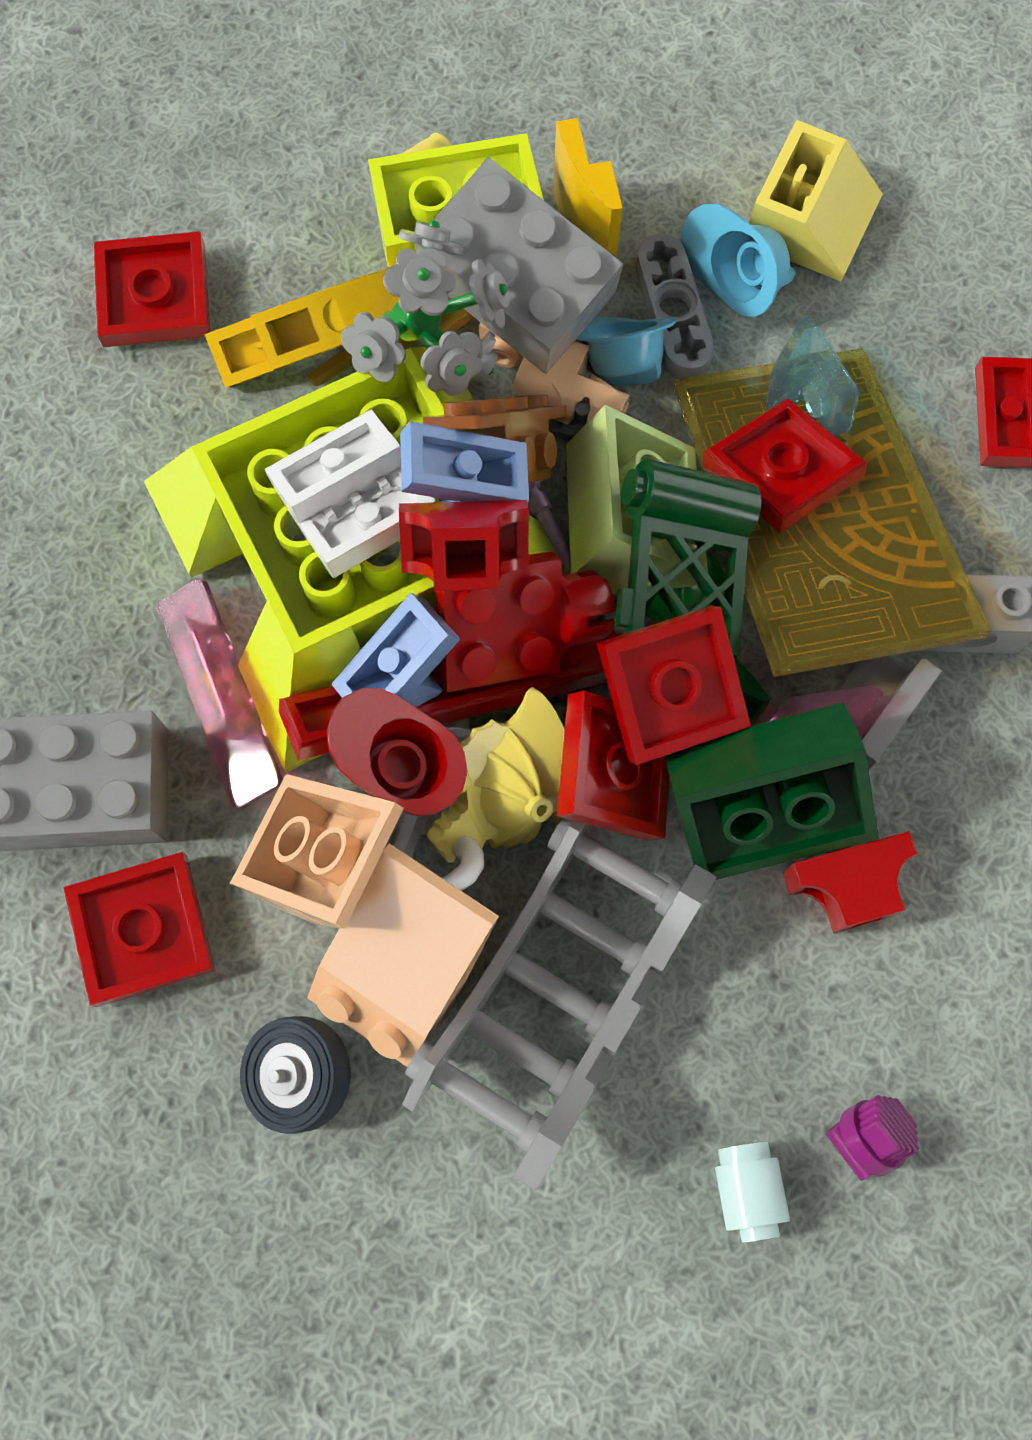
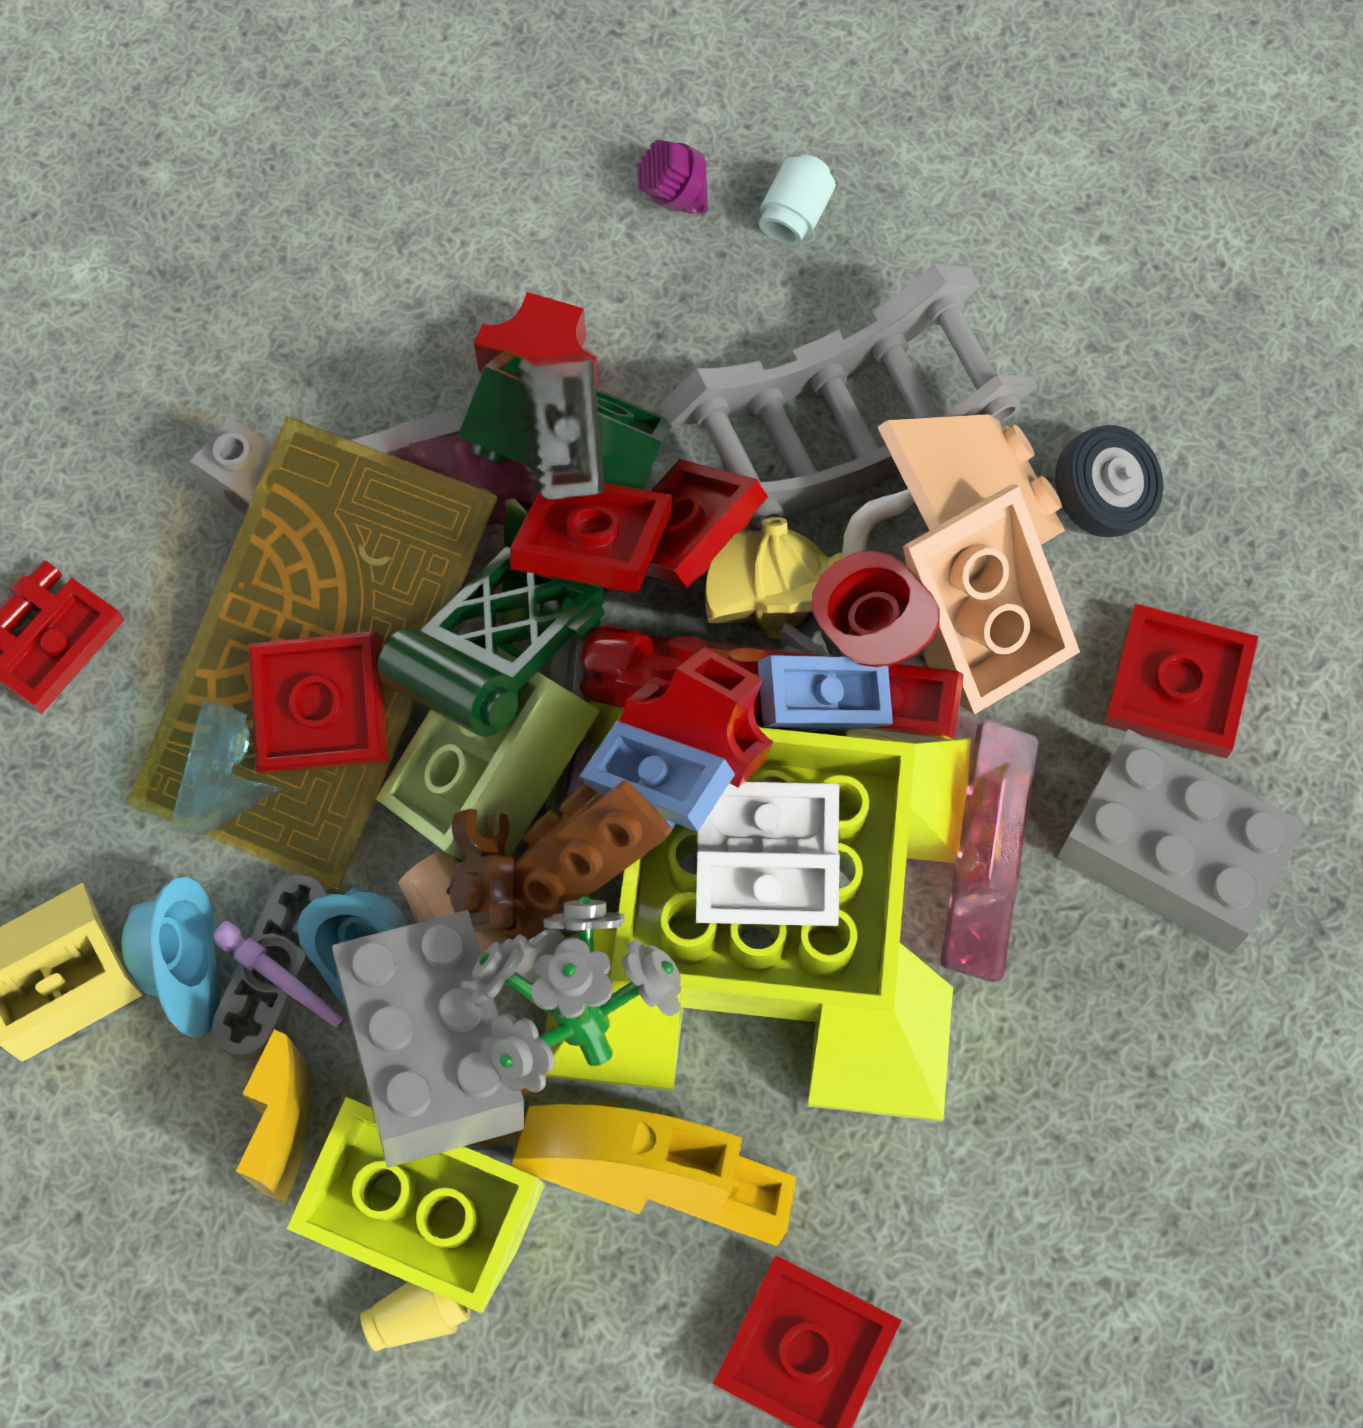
camera: 145 degrees left, 5 degrees down
none -> lavender piece [213,921,345,1029]
none -> reddish brown plate [450,809,515,932]
none -> clear smoke brick [518,354,605,499]

